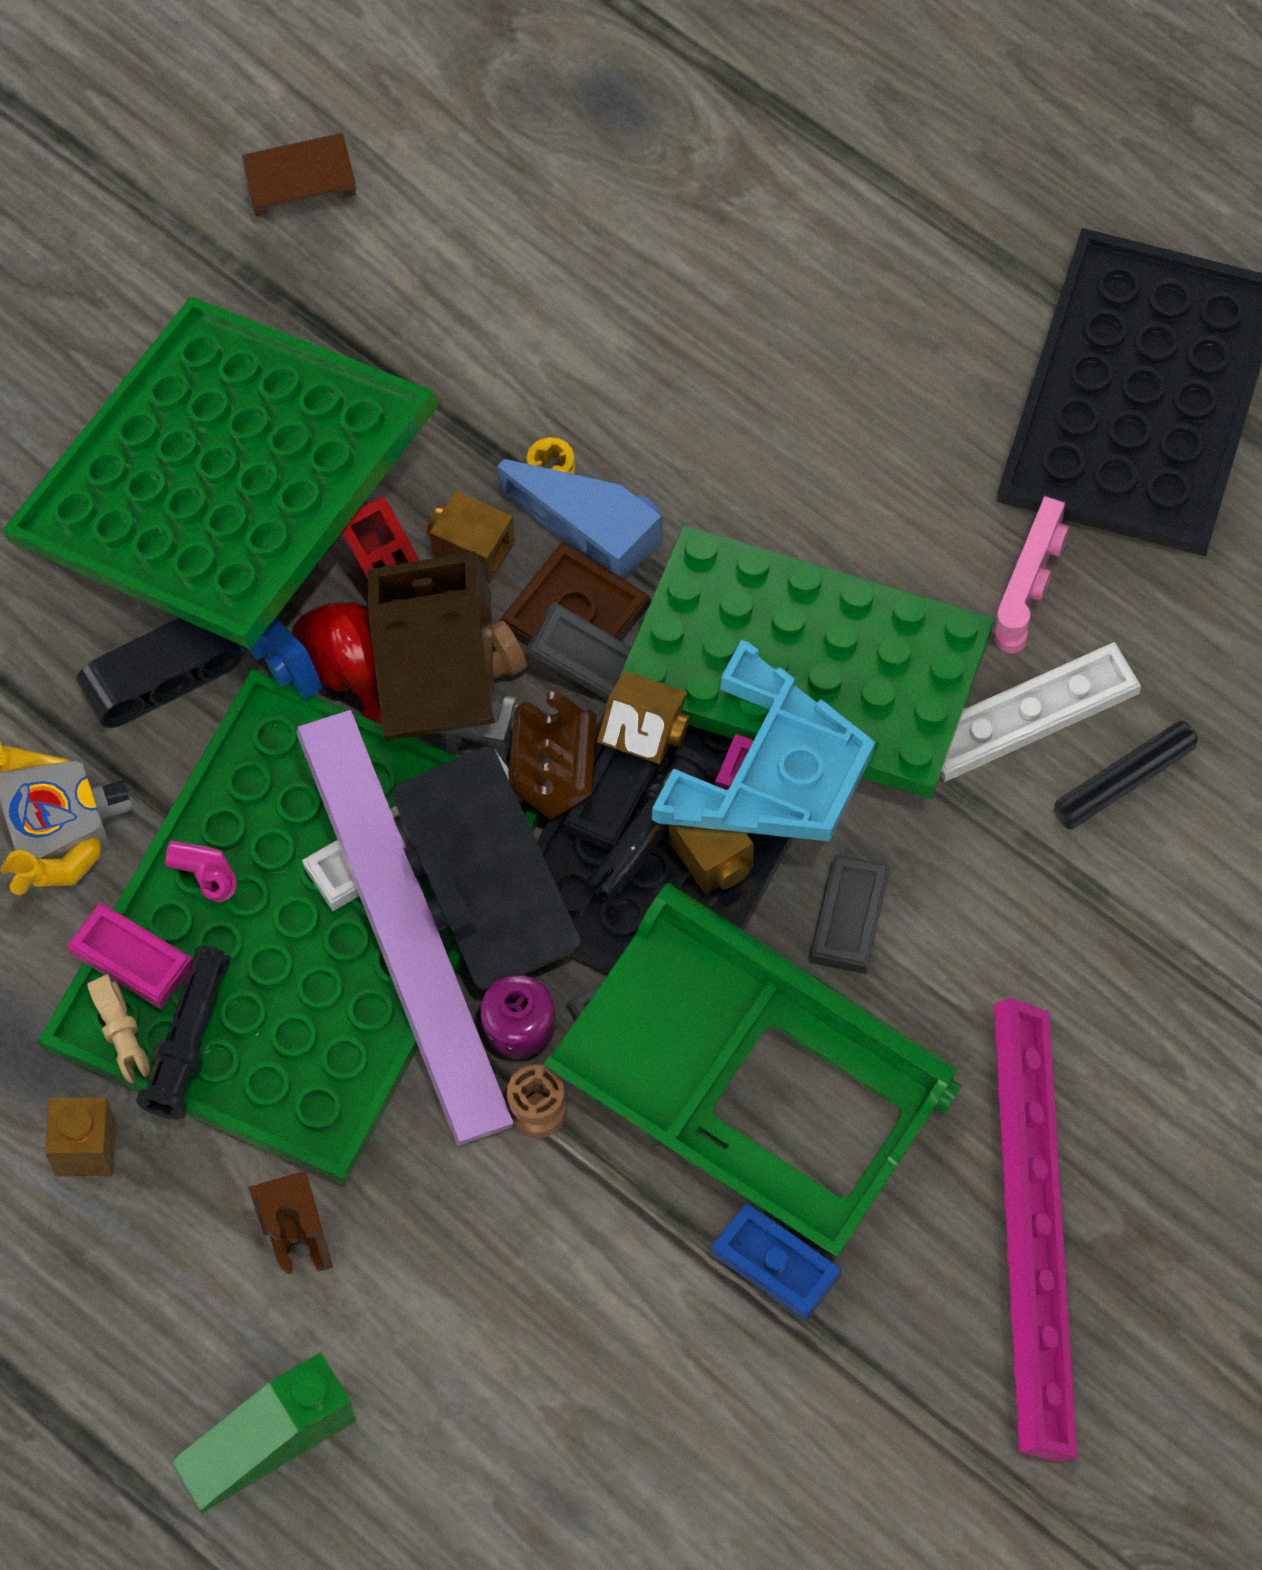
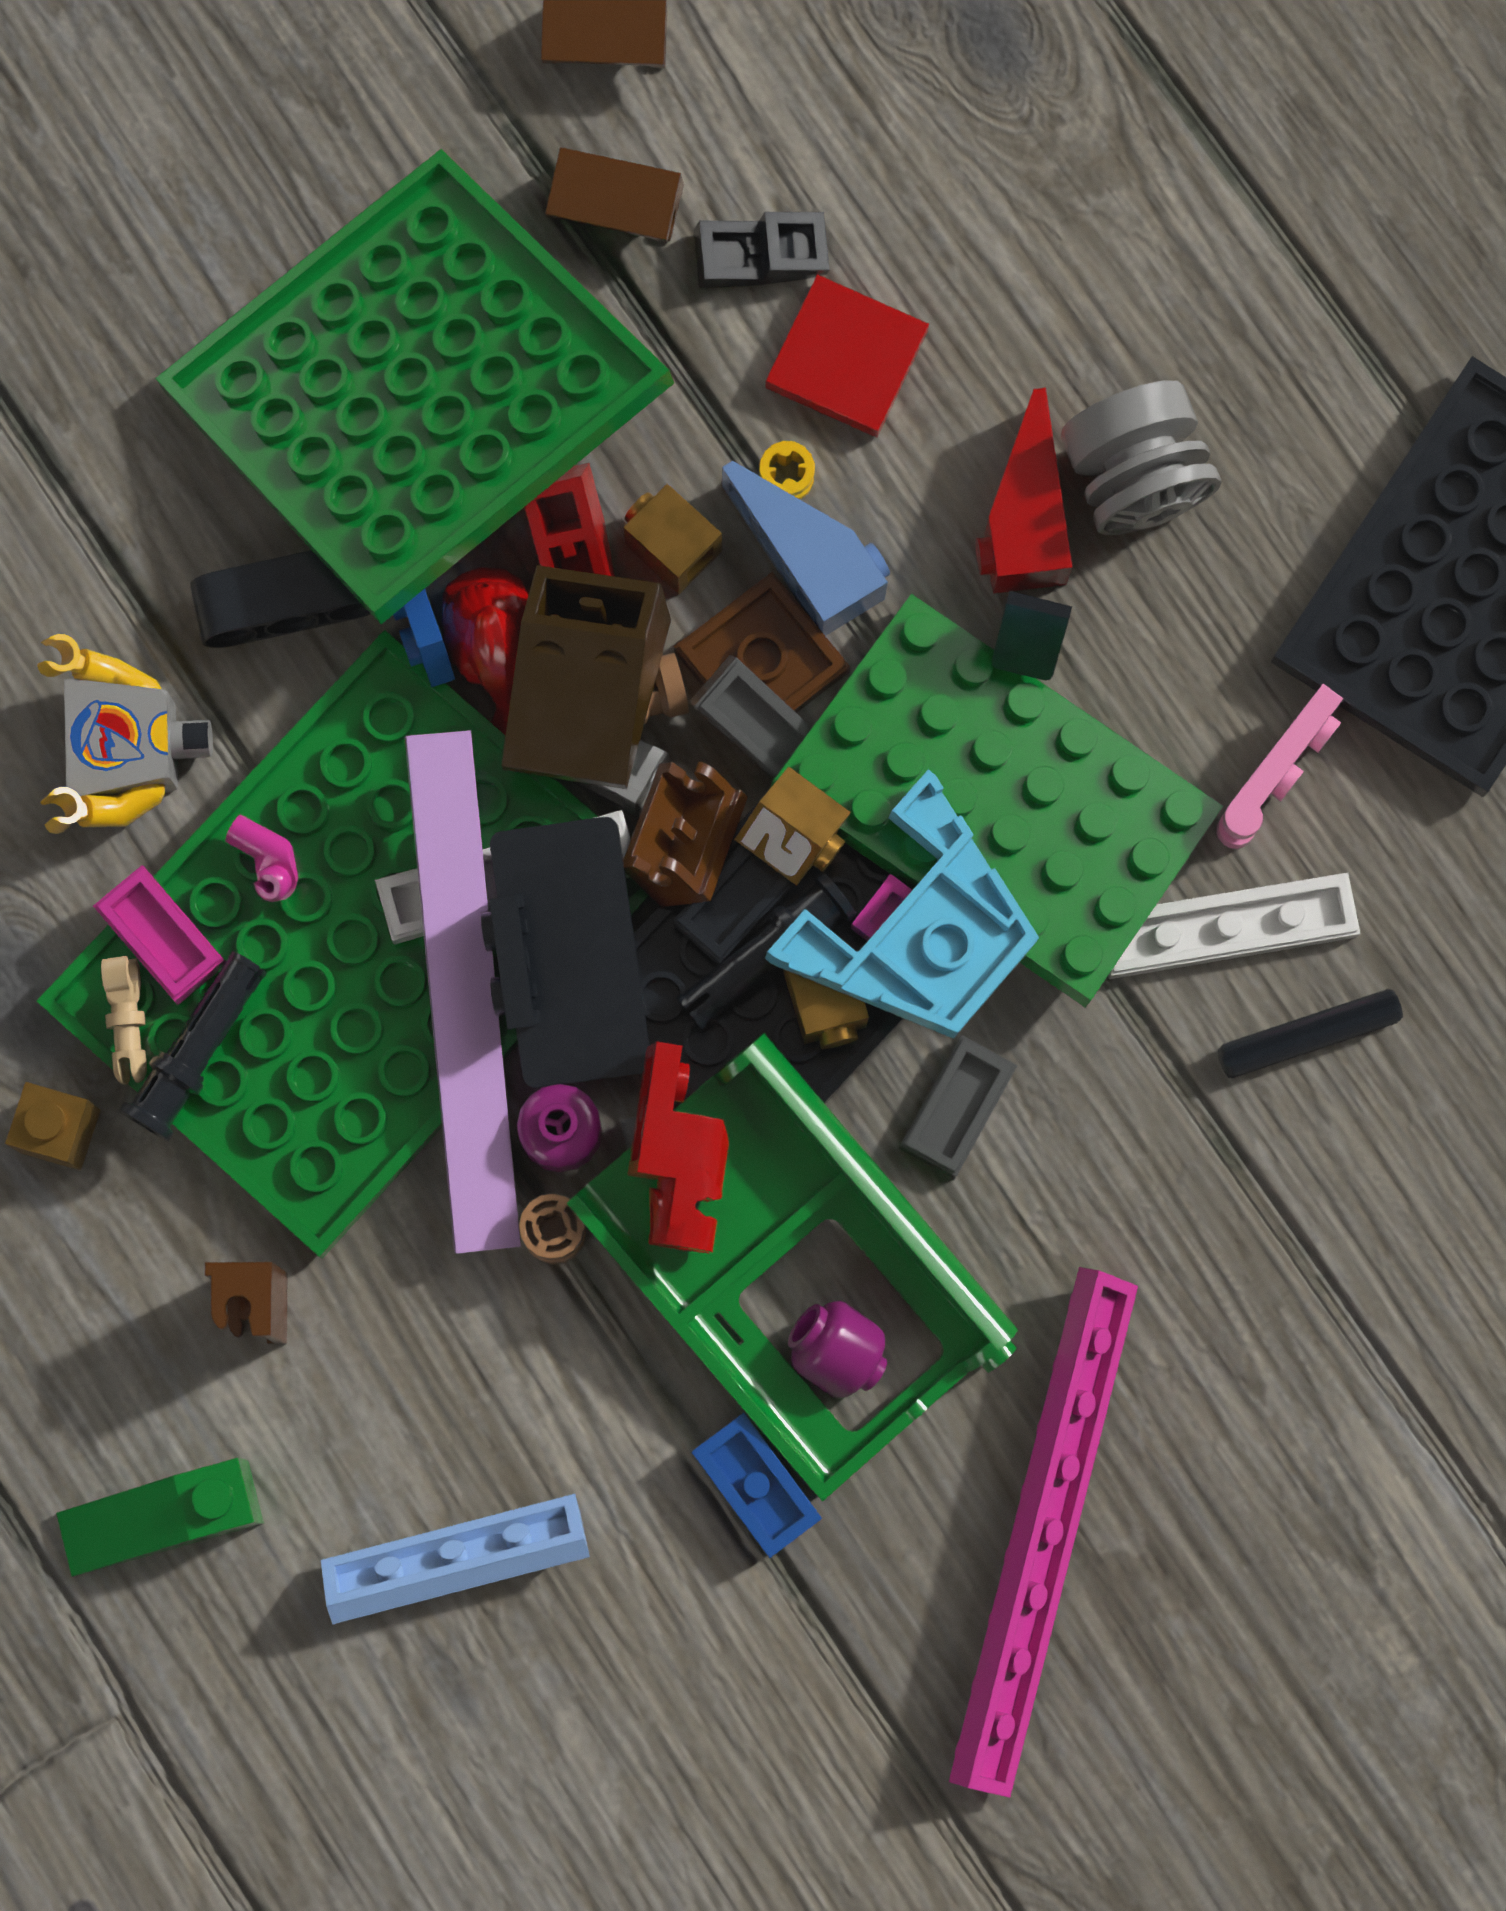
camera: 10 degrees right, 15 degrees up
none -> light blue plate [321,1494,590,1624]
none -> reddish brown hinge [546,147,684,243]
none -> red plate [627,1042,729,1253]
none -> black slope [694,211,830,288]
none -> red tile [765,274,929,438]
none -> magenta head [788,1301,887,1398]
none -> red slope [976,388,1073,594]
none -> black slope [991,591,1072,681]
none -> light grey wheel [1060,380,1222,535]

